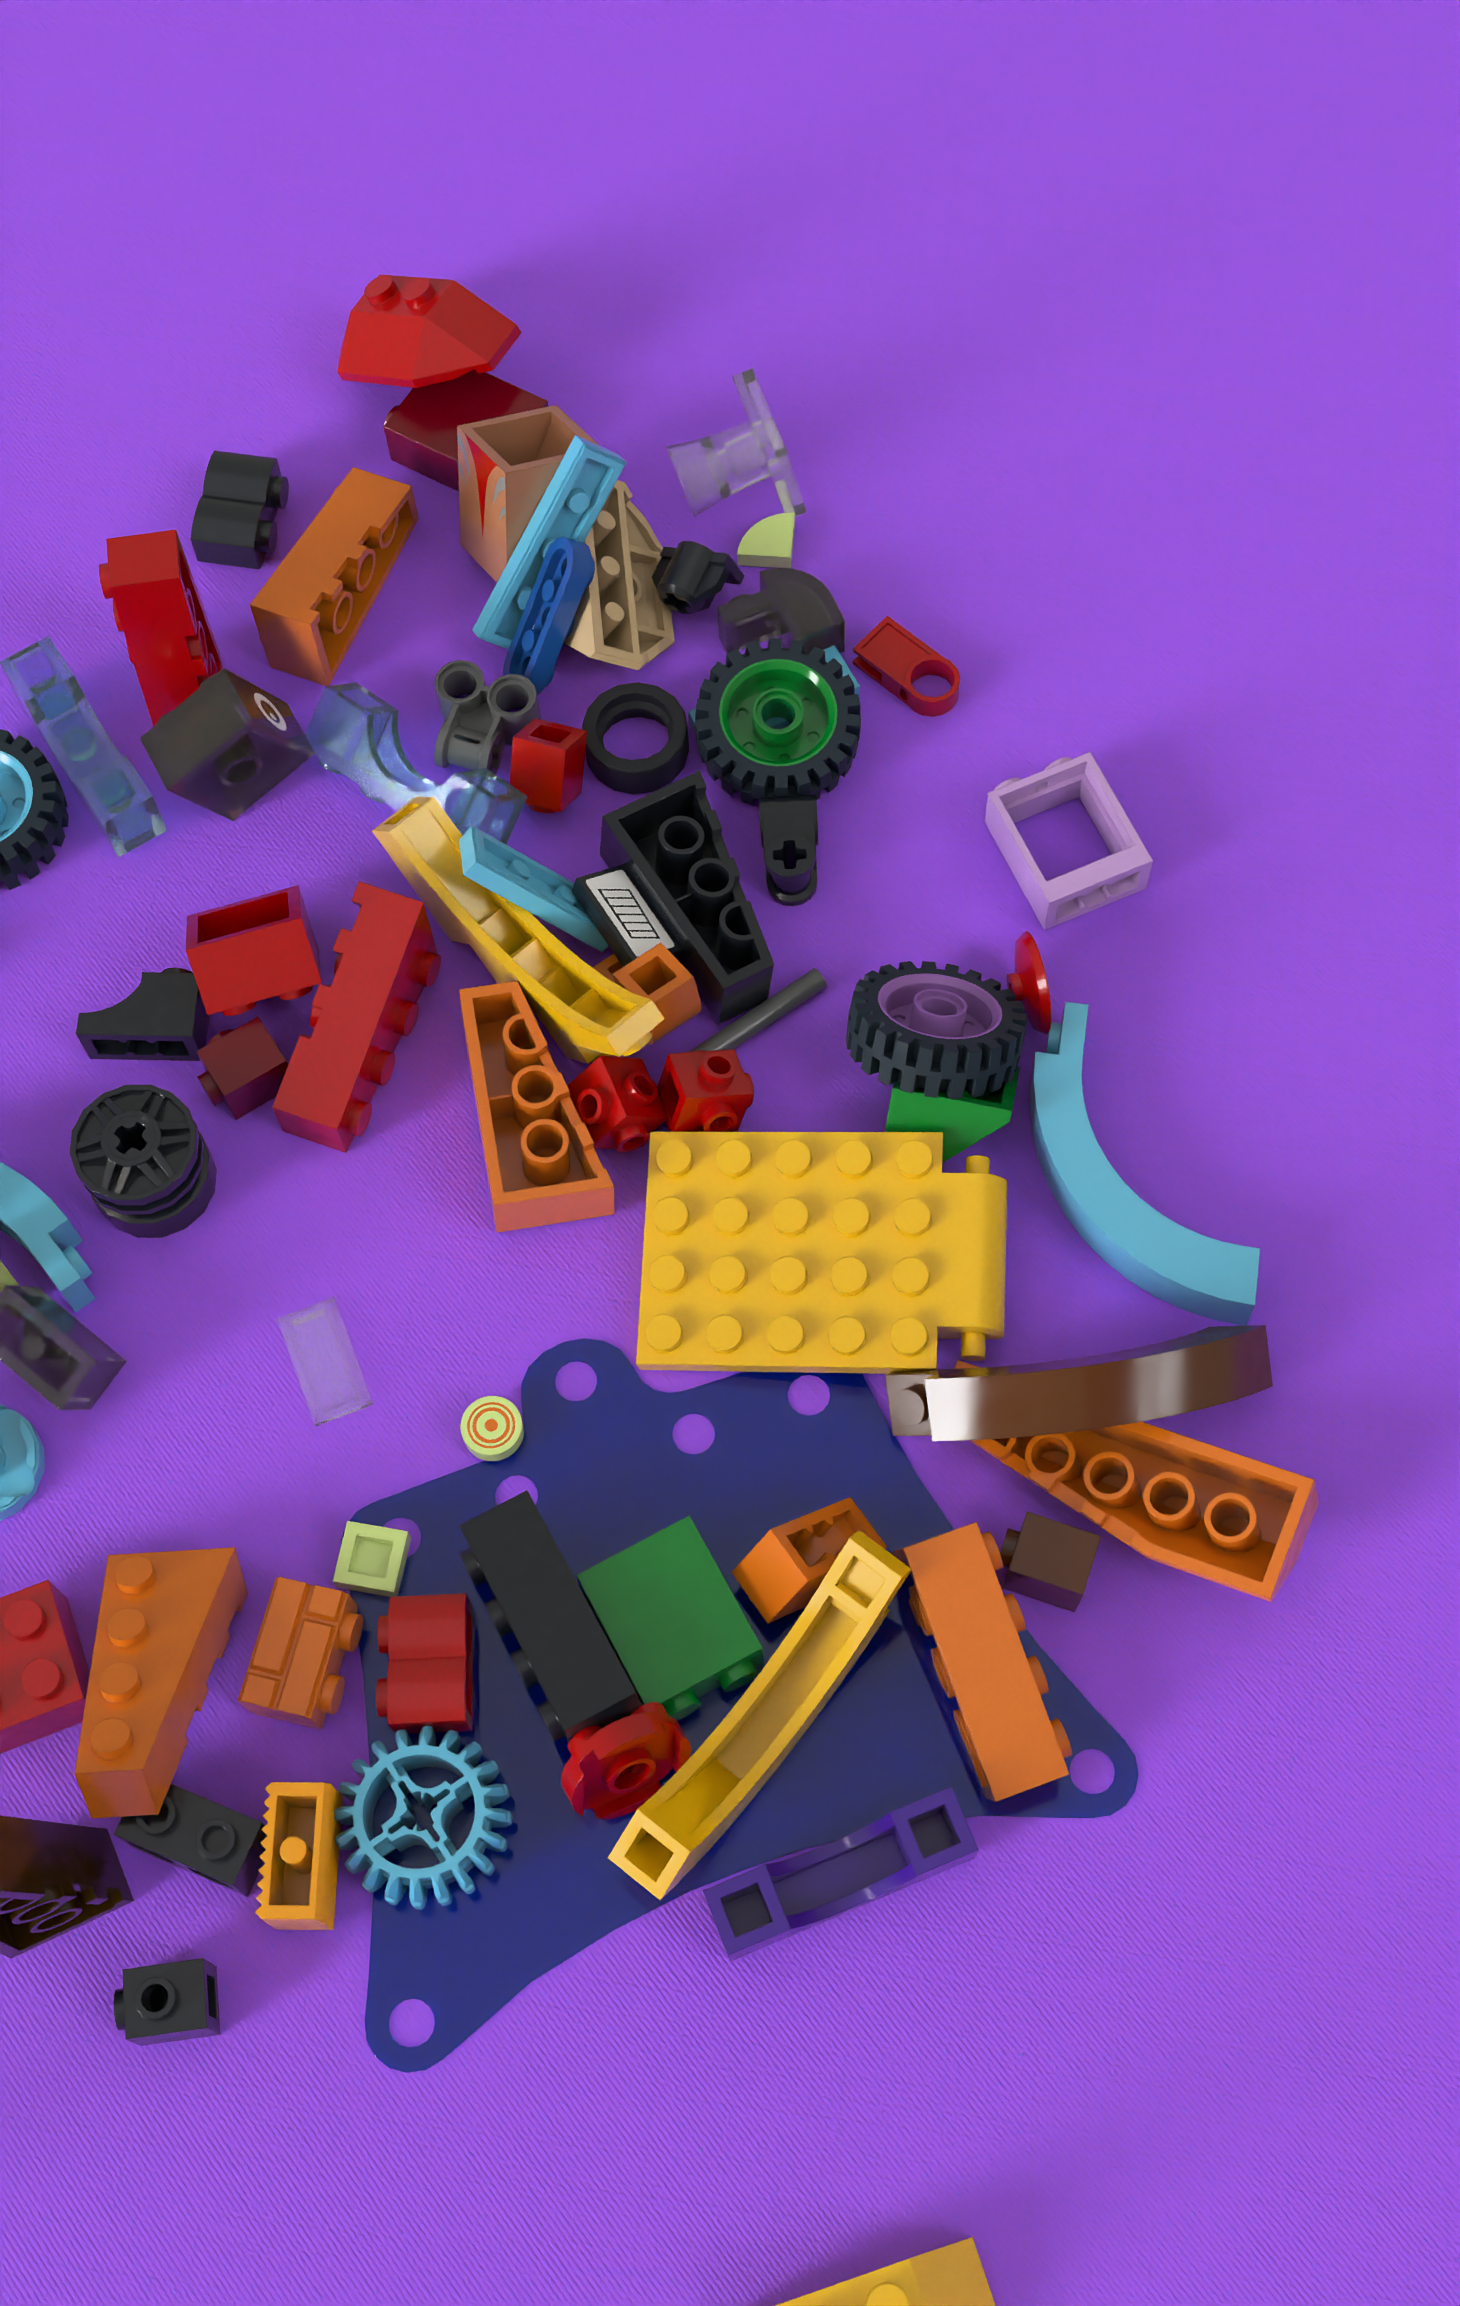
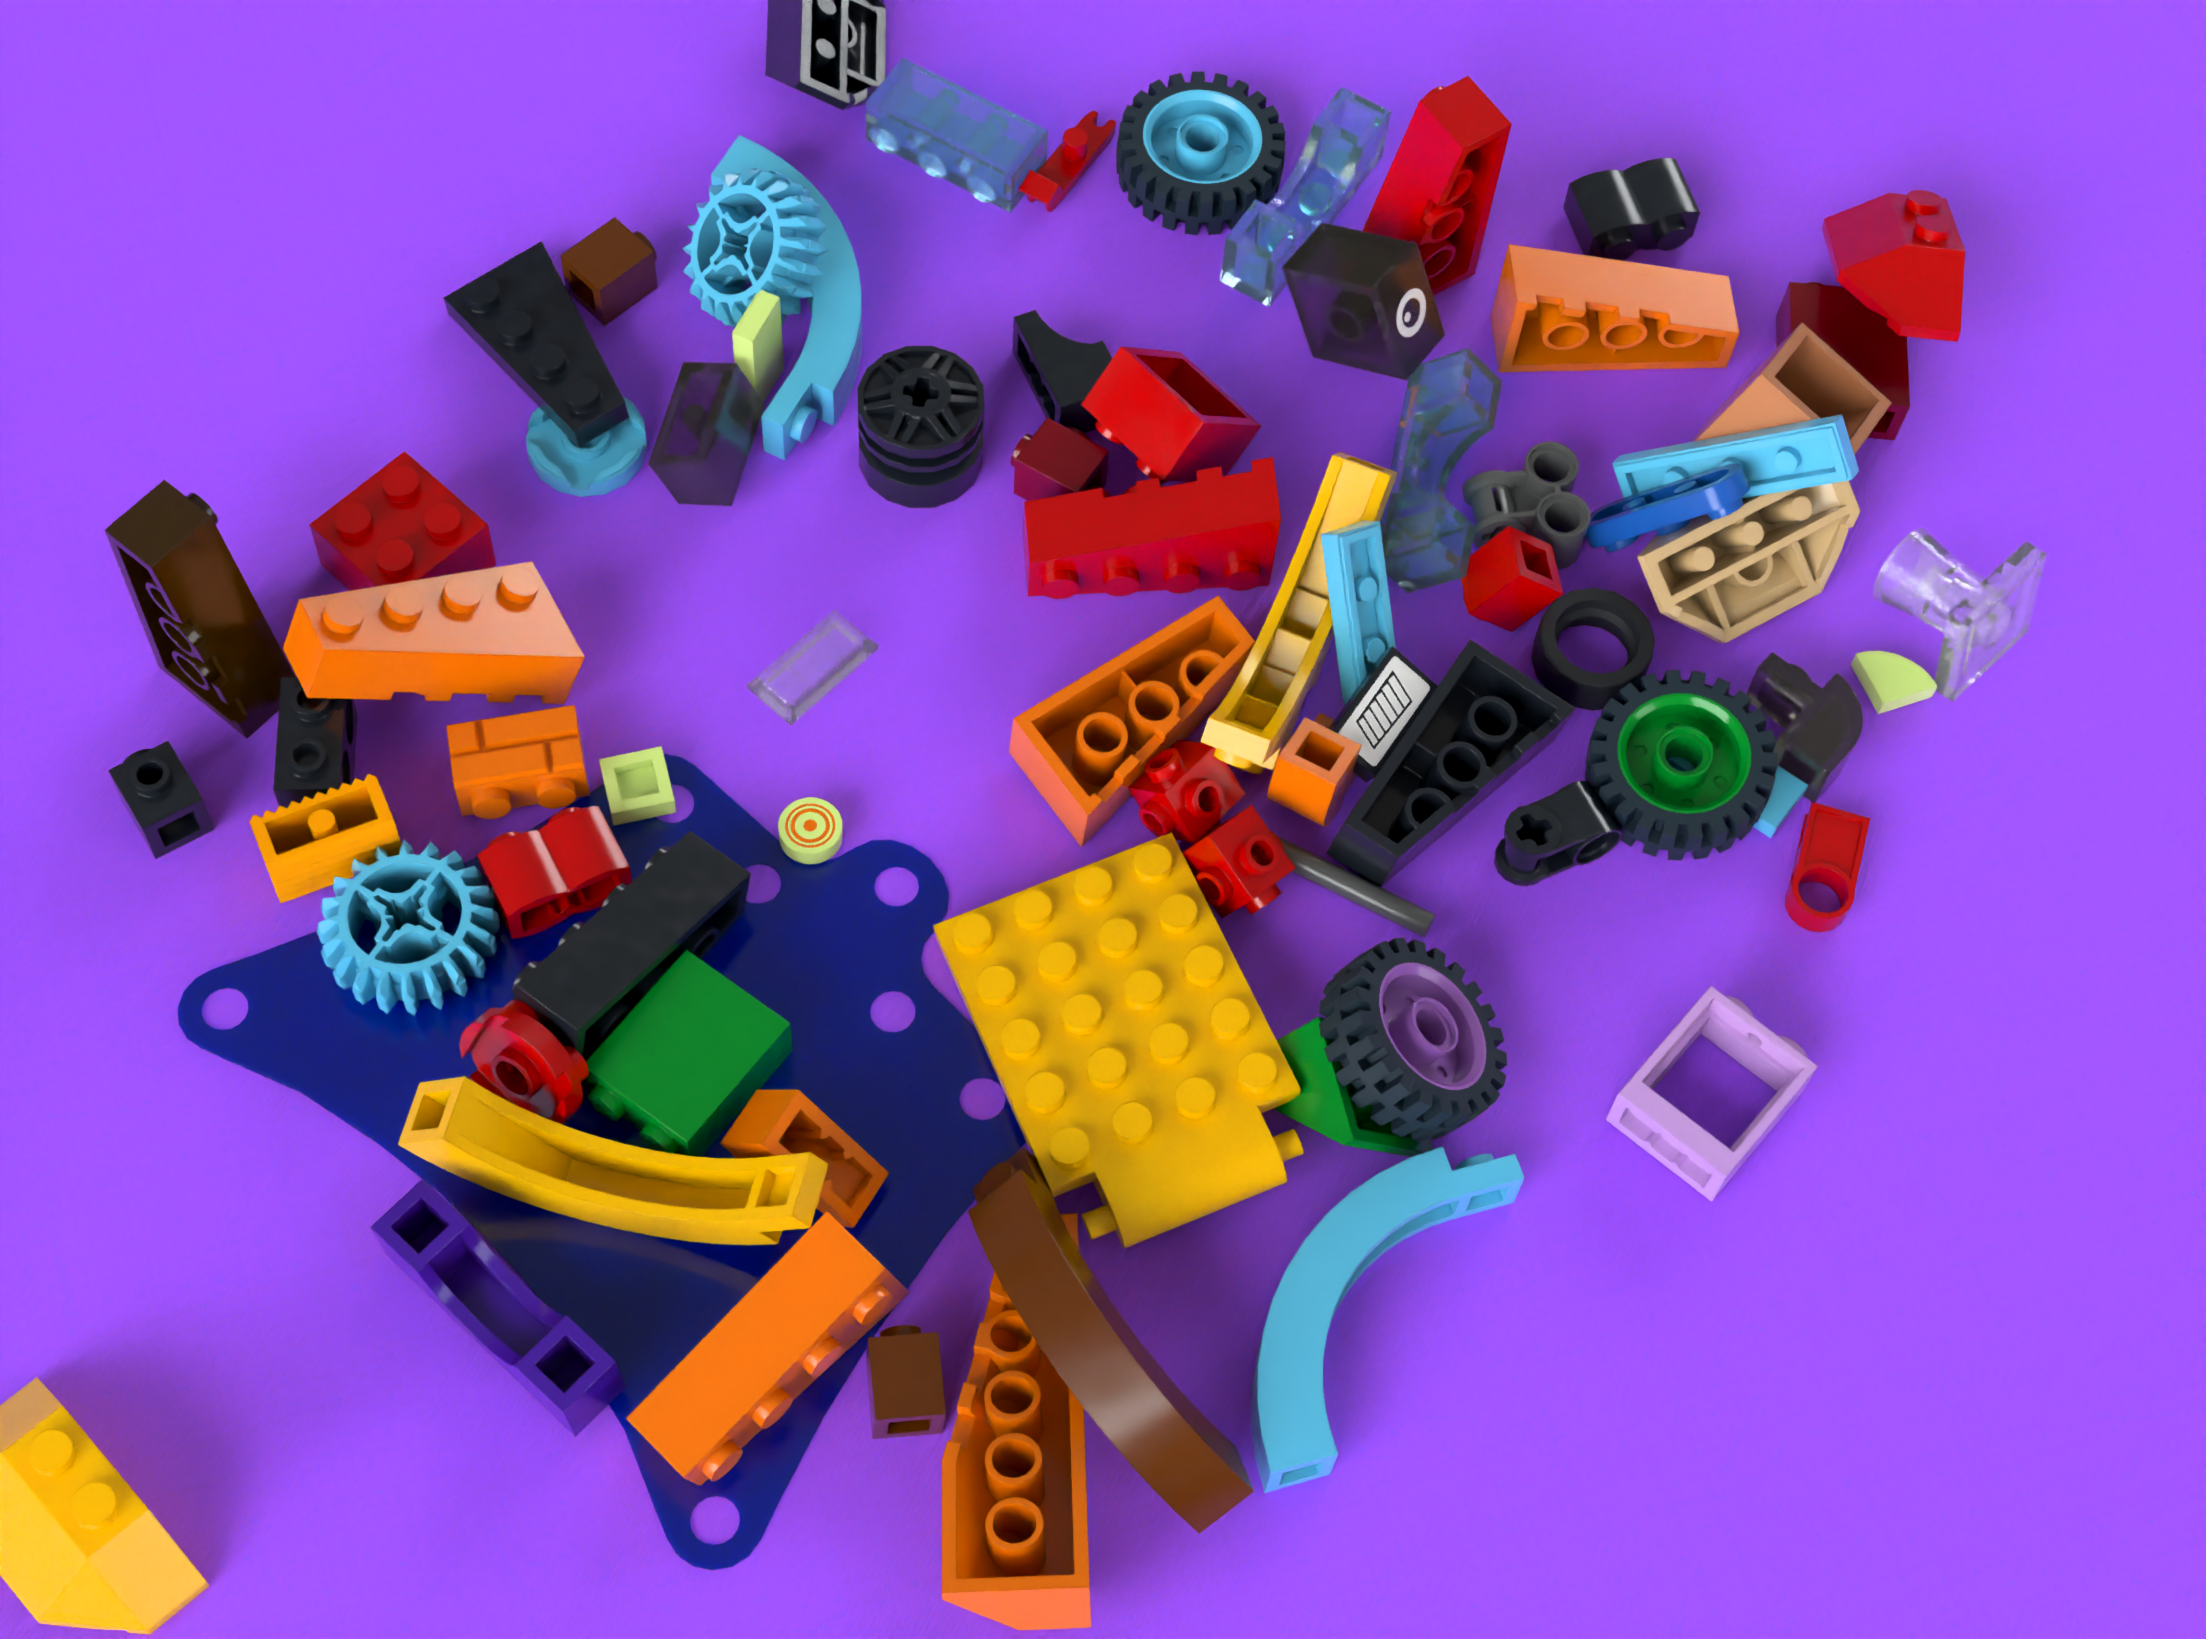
camera: 55 degrees right, 5 degrees down
black piece [652,541,745,614] -> none
red piece [1006,931,1052,1035] -> none

